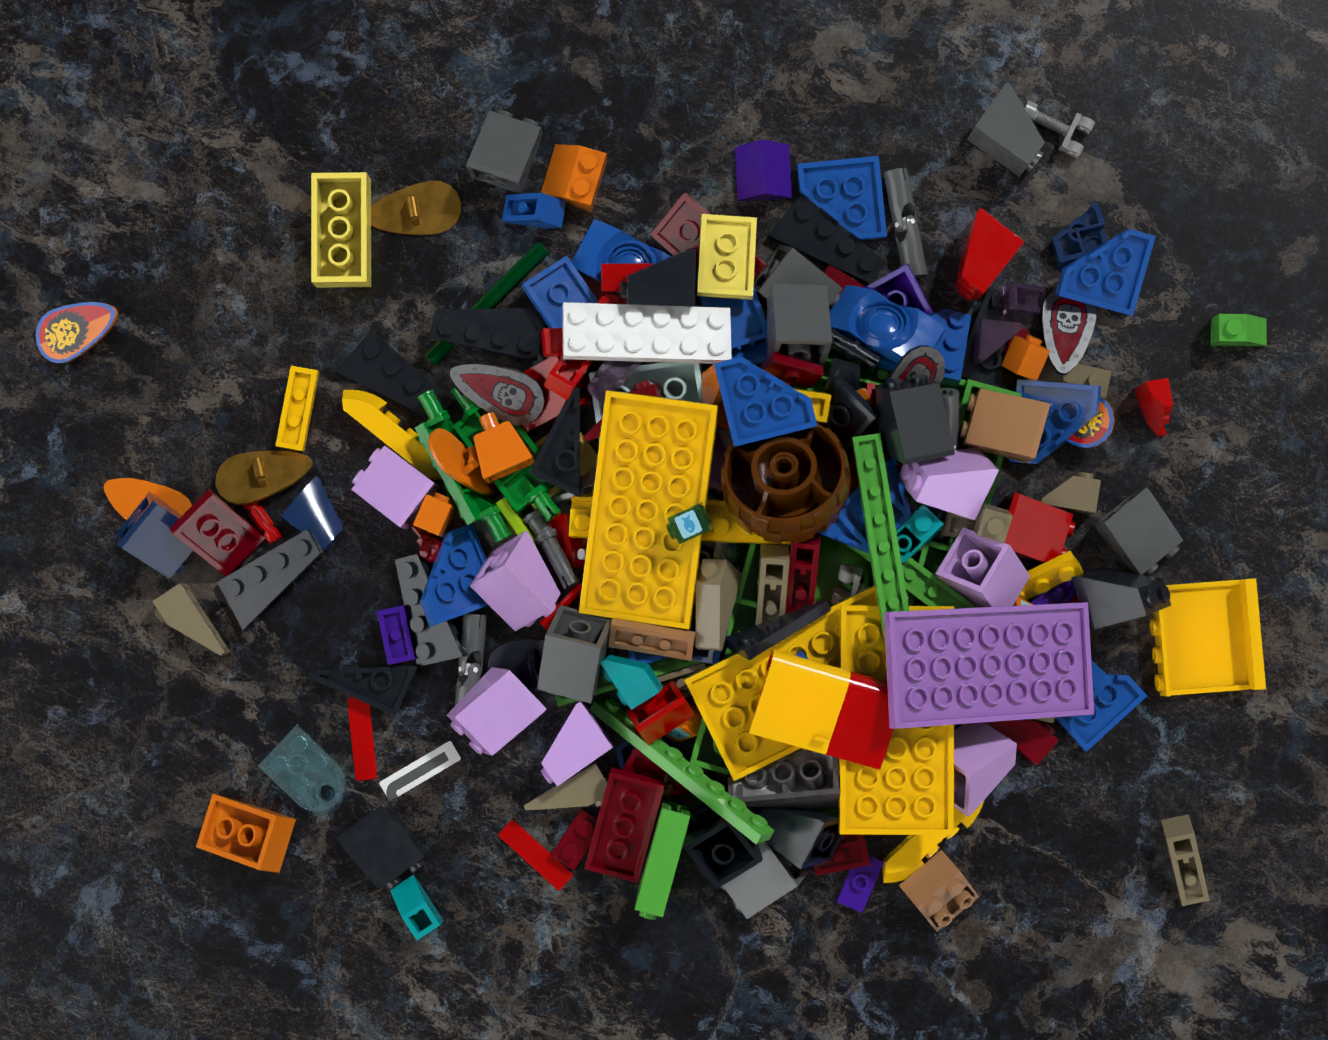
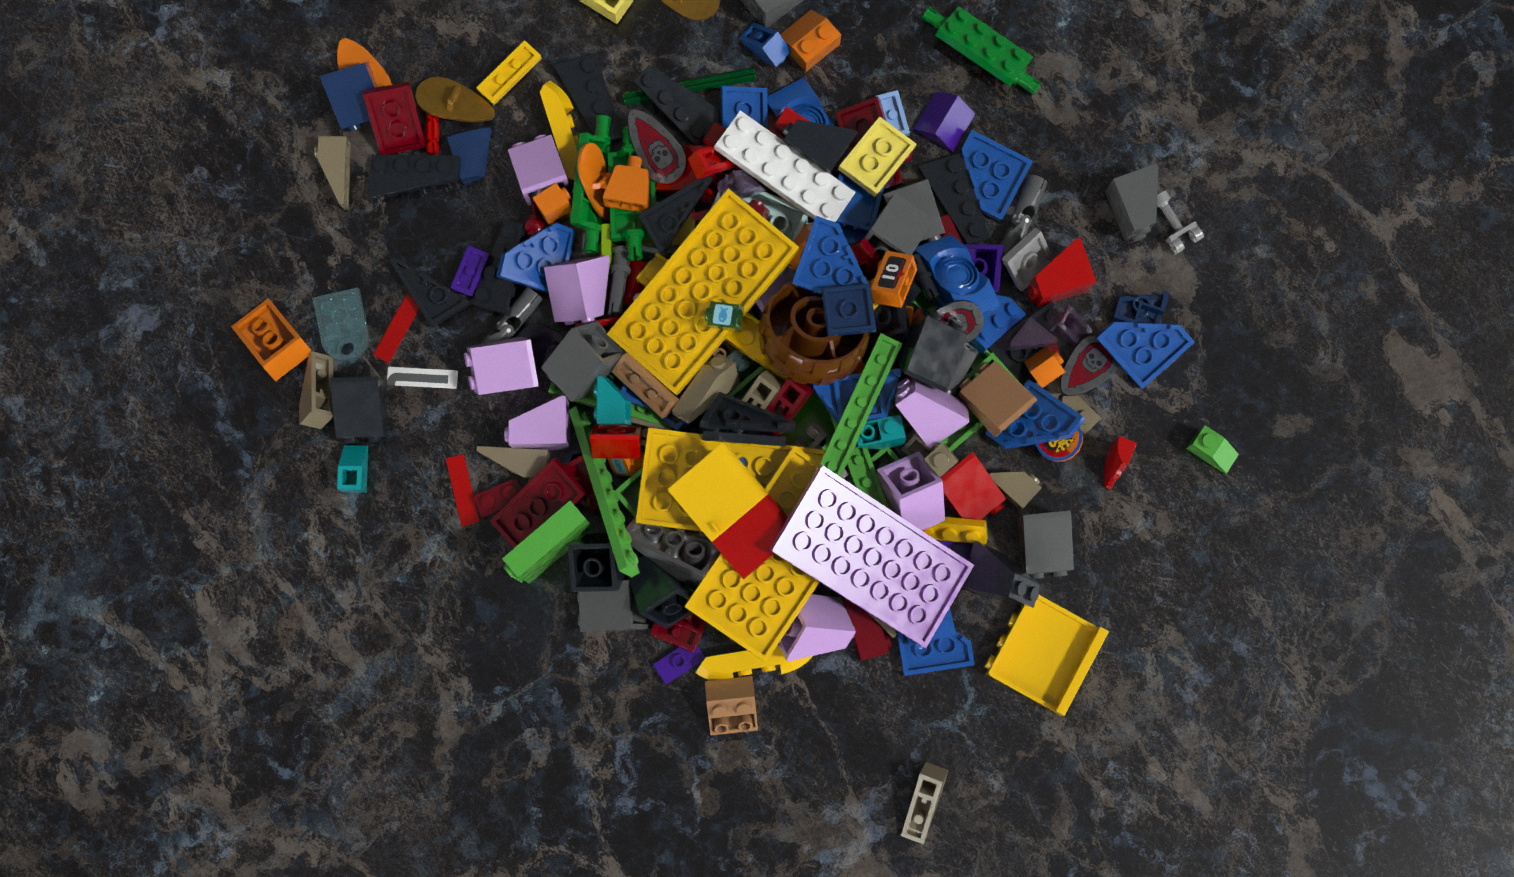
camera: 30 degrees right, 5 degrees down
none -> dark tan slope [299,351,334,429]
none -> black wing [700,392,797,433]
none -> dark blue plate [821,283,876,337]
none -> orange brick [870,251,917,308]
none -> light blue plate [876,90,910,136]
none -> green plate [922,6,1042,95]
none -> light grey plate [1002,228,1054,291]

